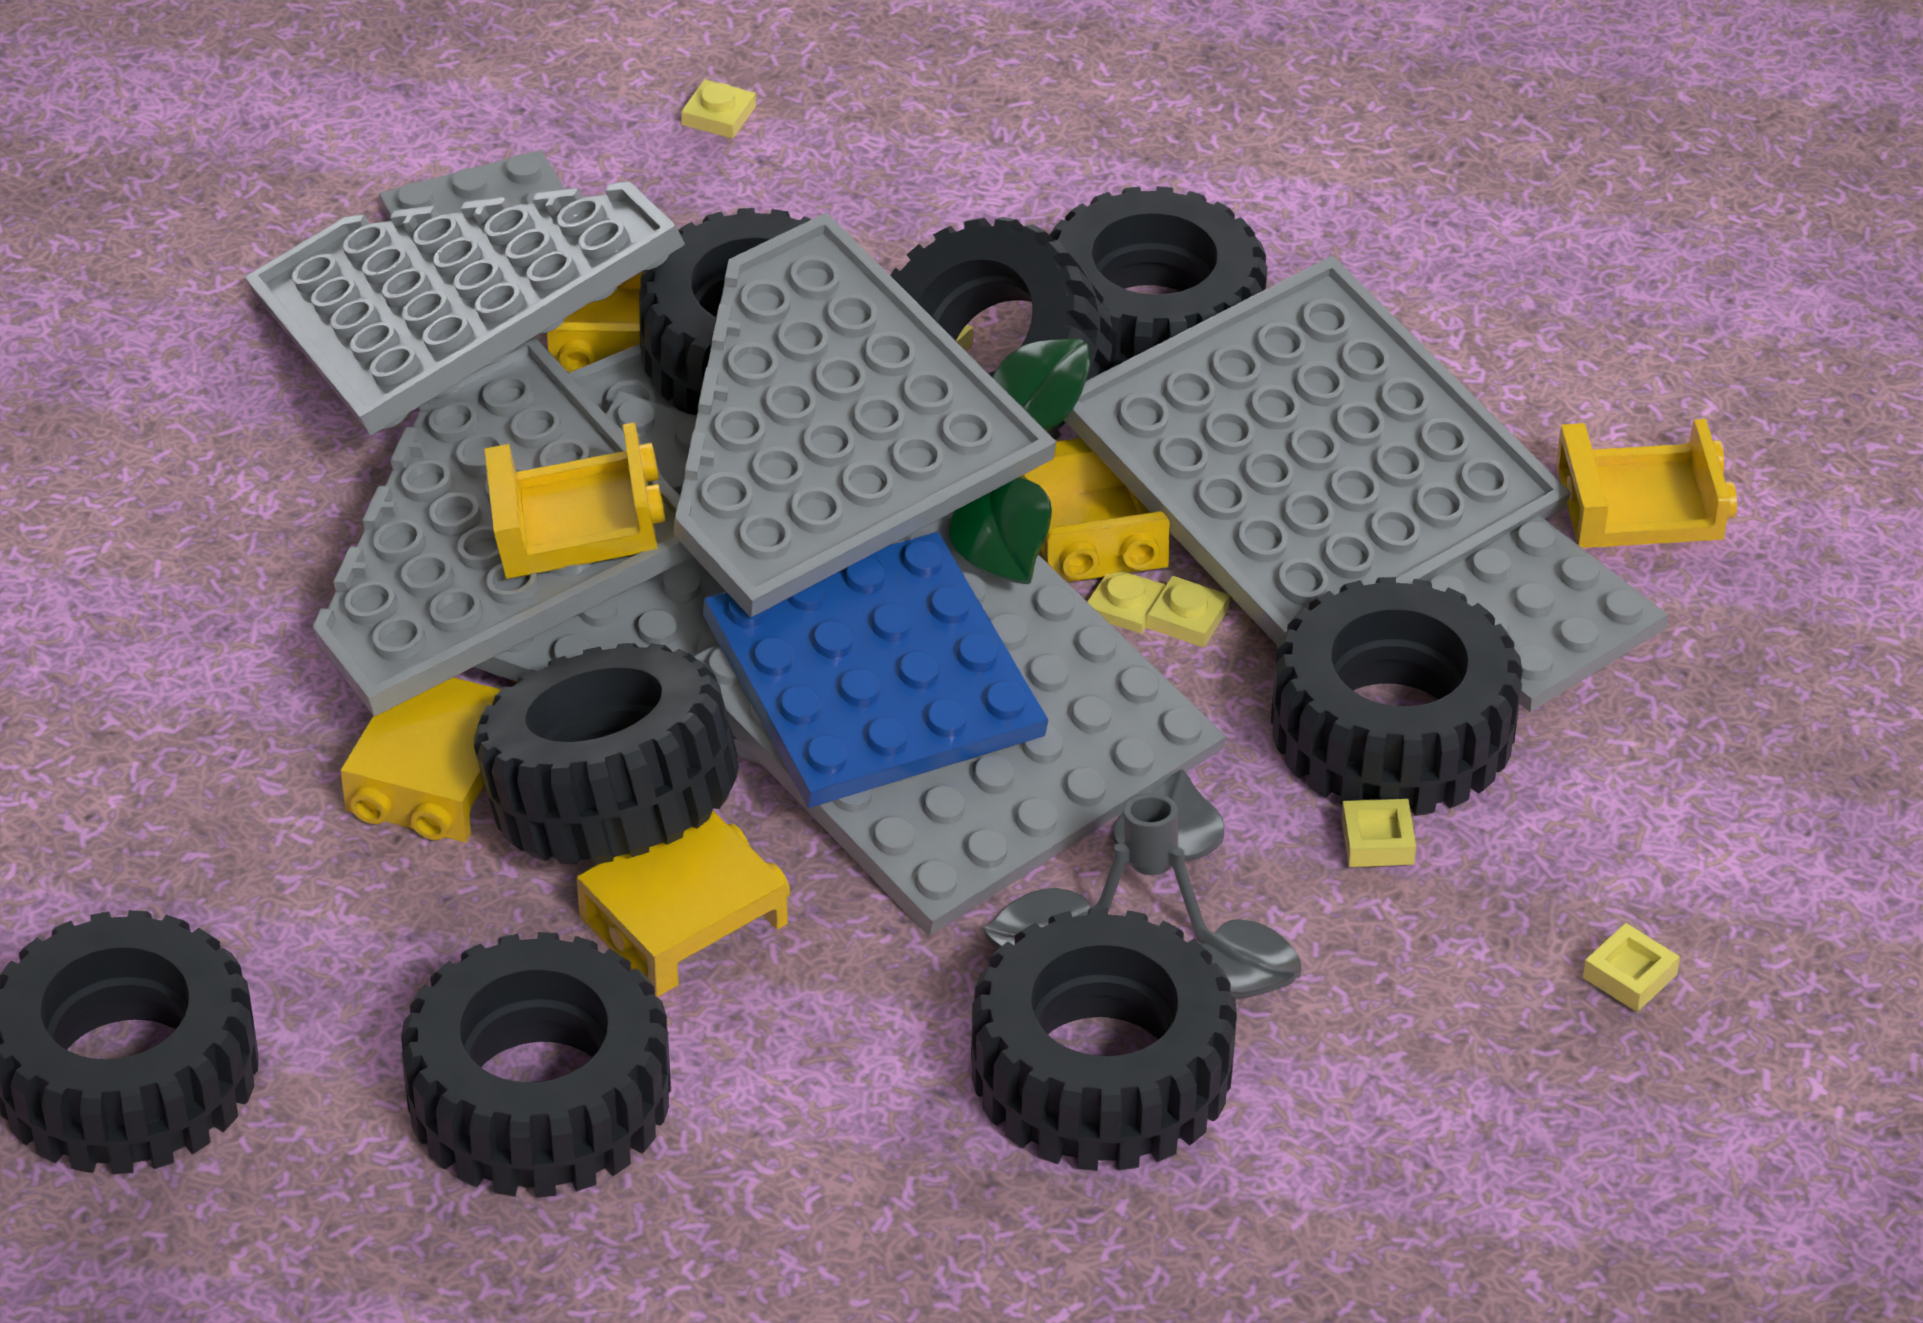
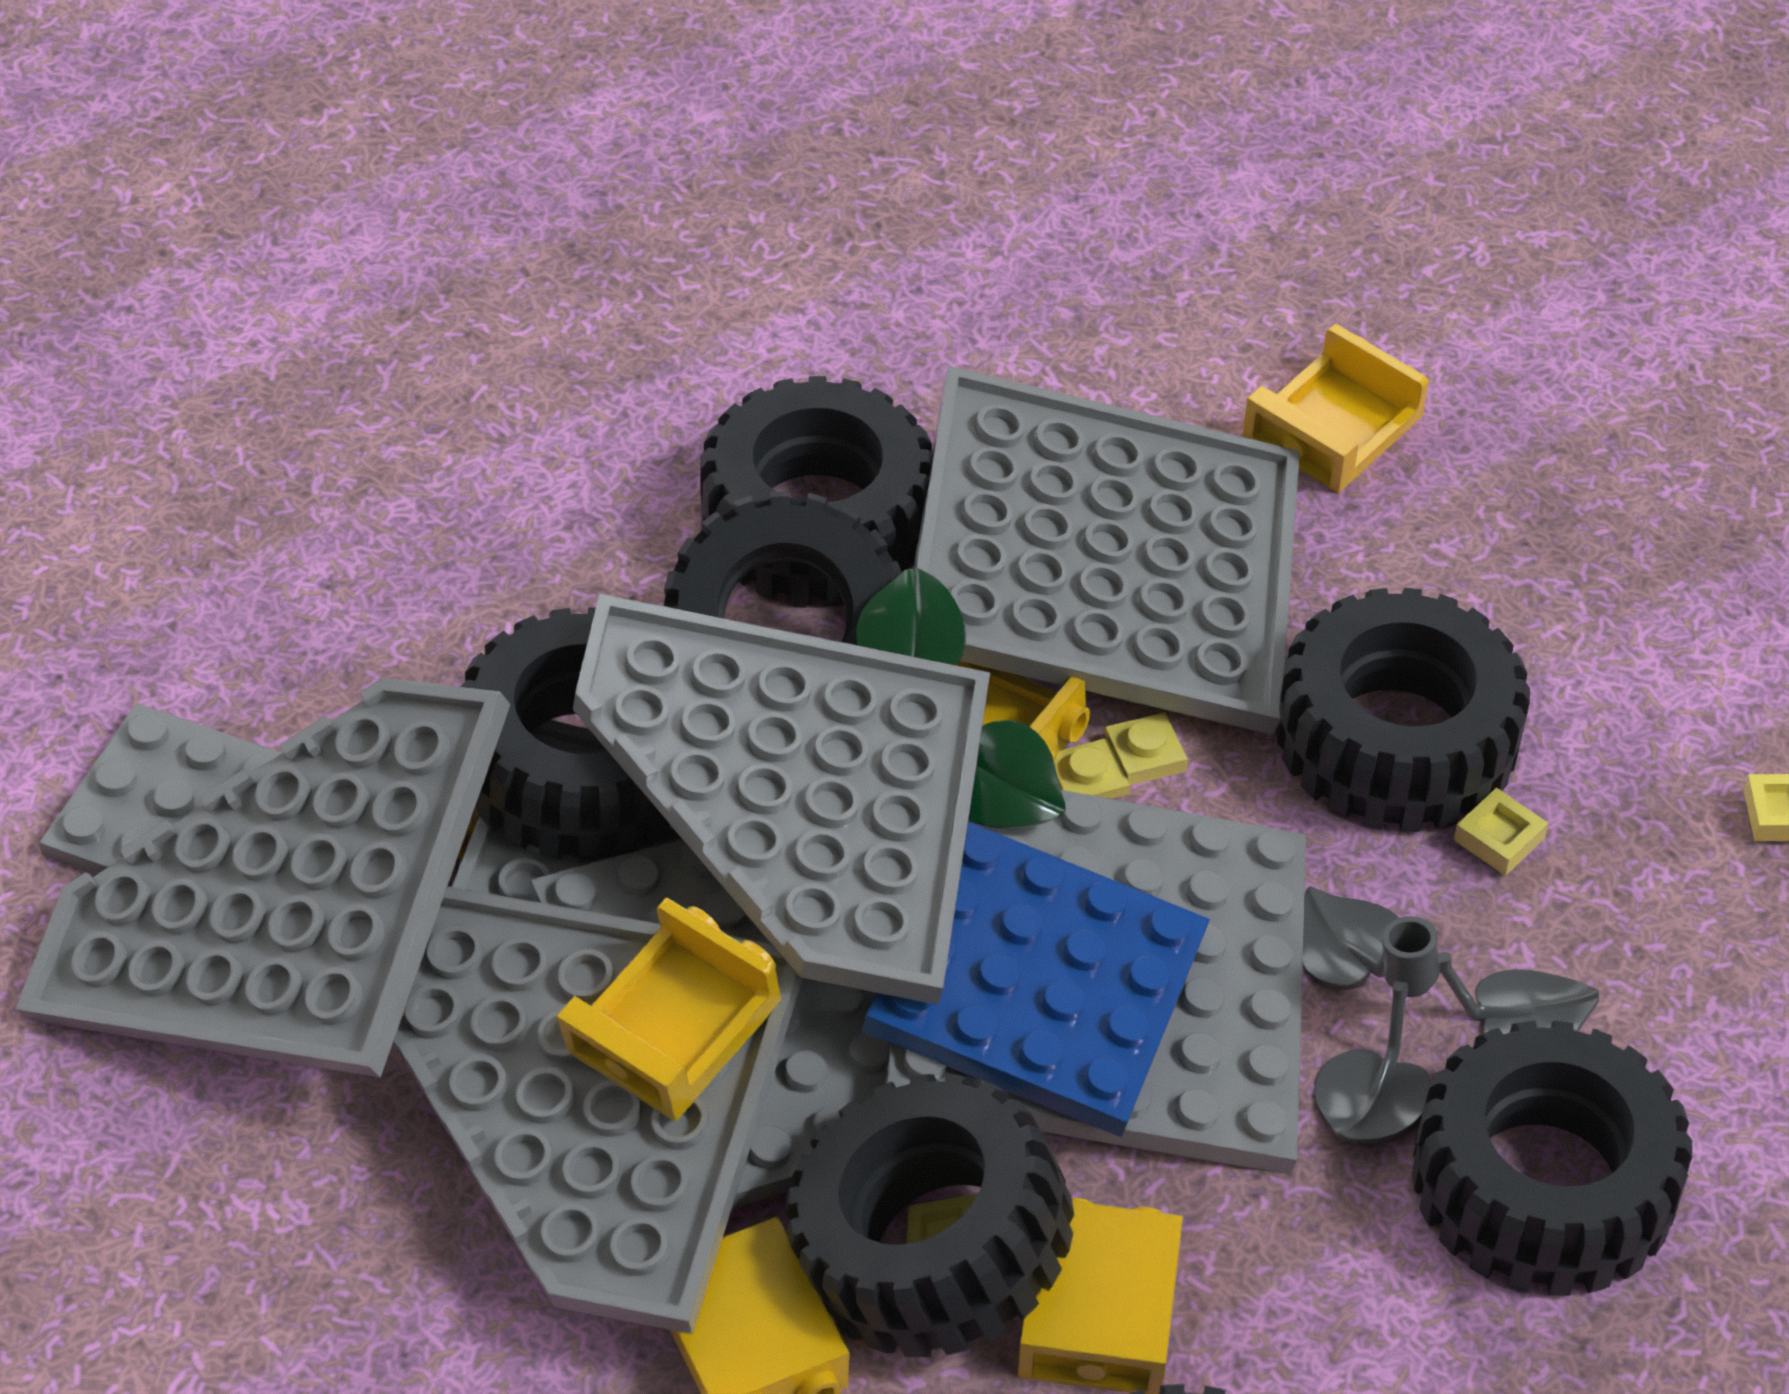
camera: 45 degrees left, 5 degrees up
light yellow plate [681,79,756,139] -> none
light grey plate [1429,515,1668,712] -> none

